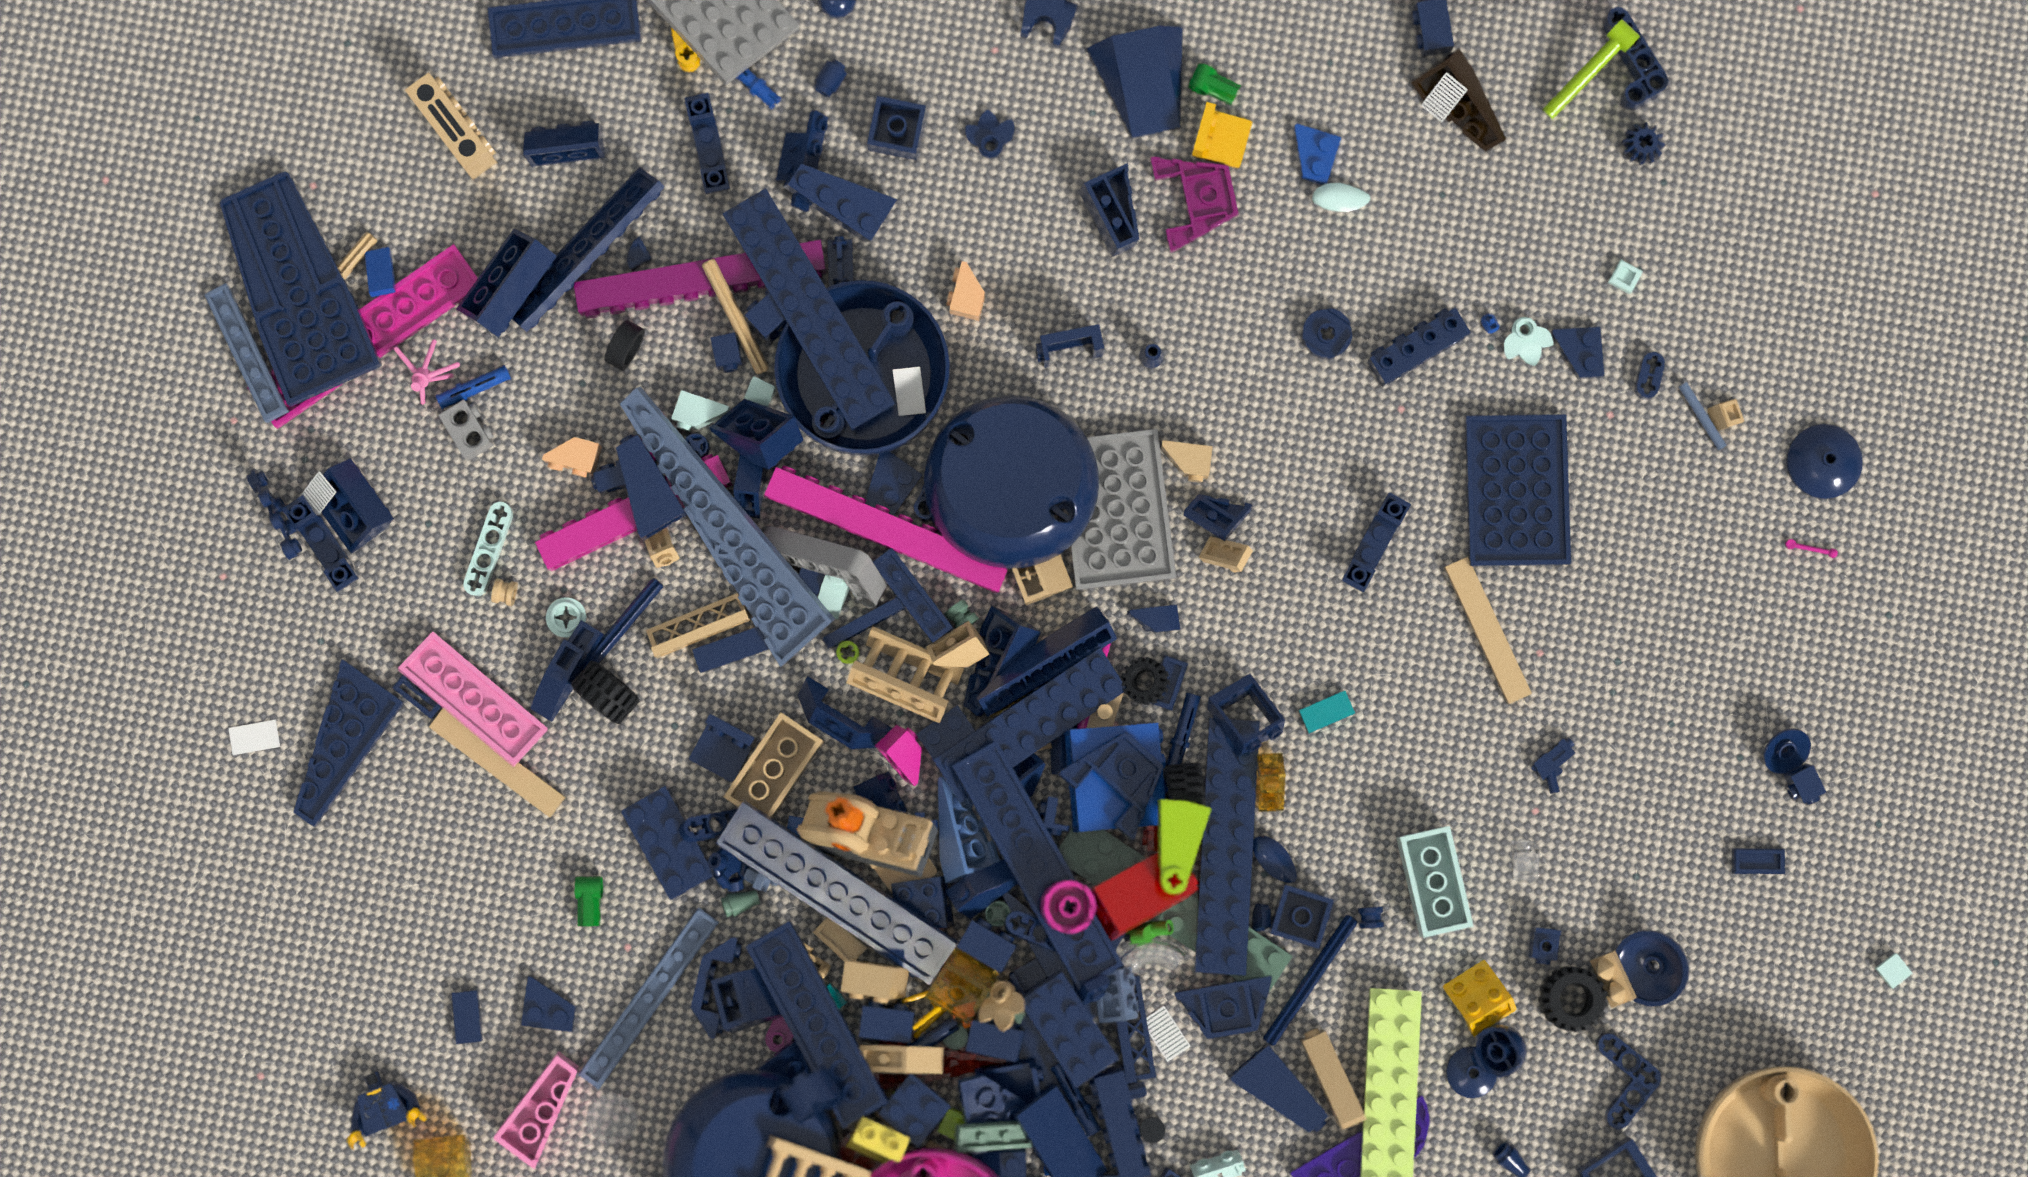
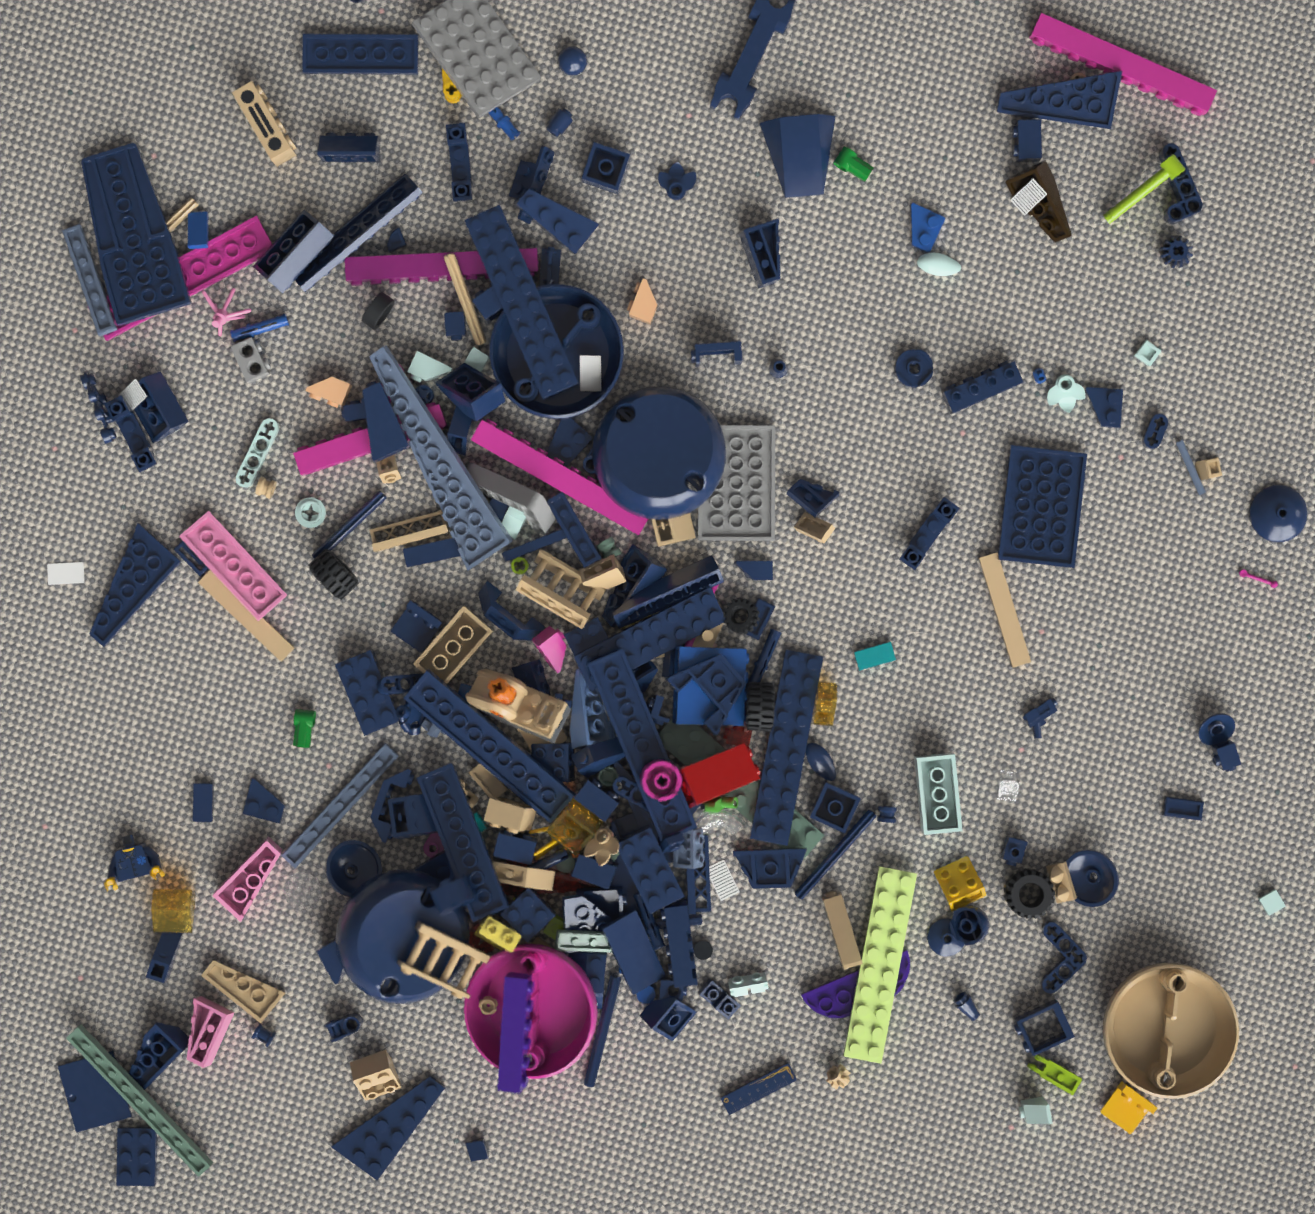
camera: 10 degrees right, 5 degrees up
dark blue slope [530,620,604,722] -> none
sand green cone [721,890,760,918] -> none
magenta wing [1150,157,1239,253] -> none
lime piece [1158,800,1211,894] -> none
tan slope [1161,440,1213,482] -> none
yellow bracket [1192,102,1252,169] -> none
dark blue window [1207,673,1285,755] -> none
dark blue slope [1228,1043,1329,1133] -> none
dark blue tile [1252,903,1271,932] -> none
none -> dark blue dish [325,840,382,897]

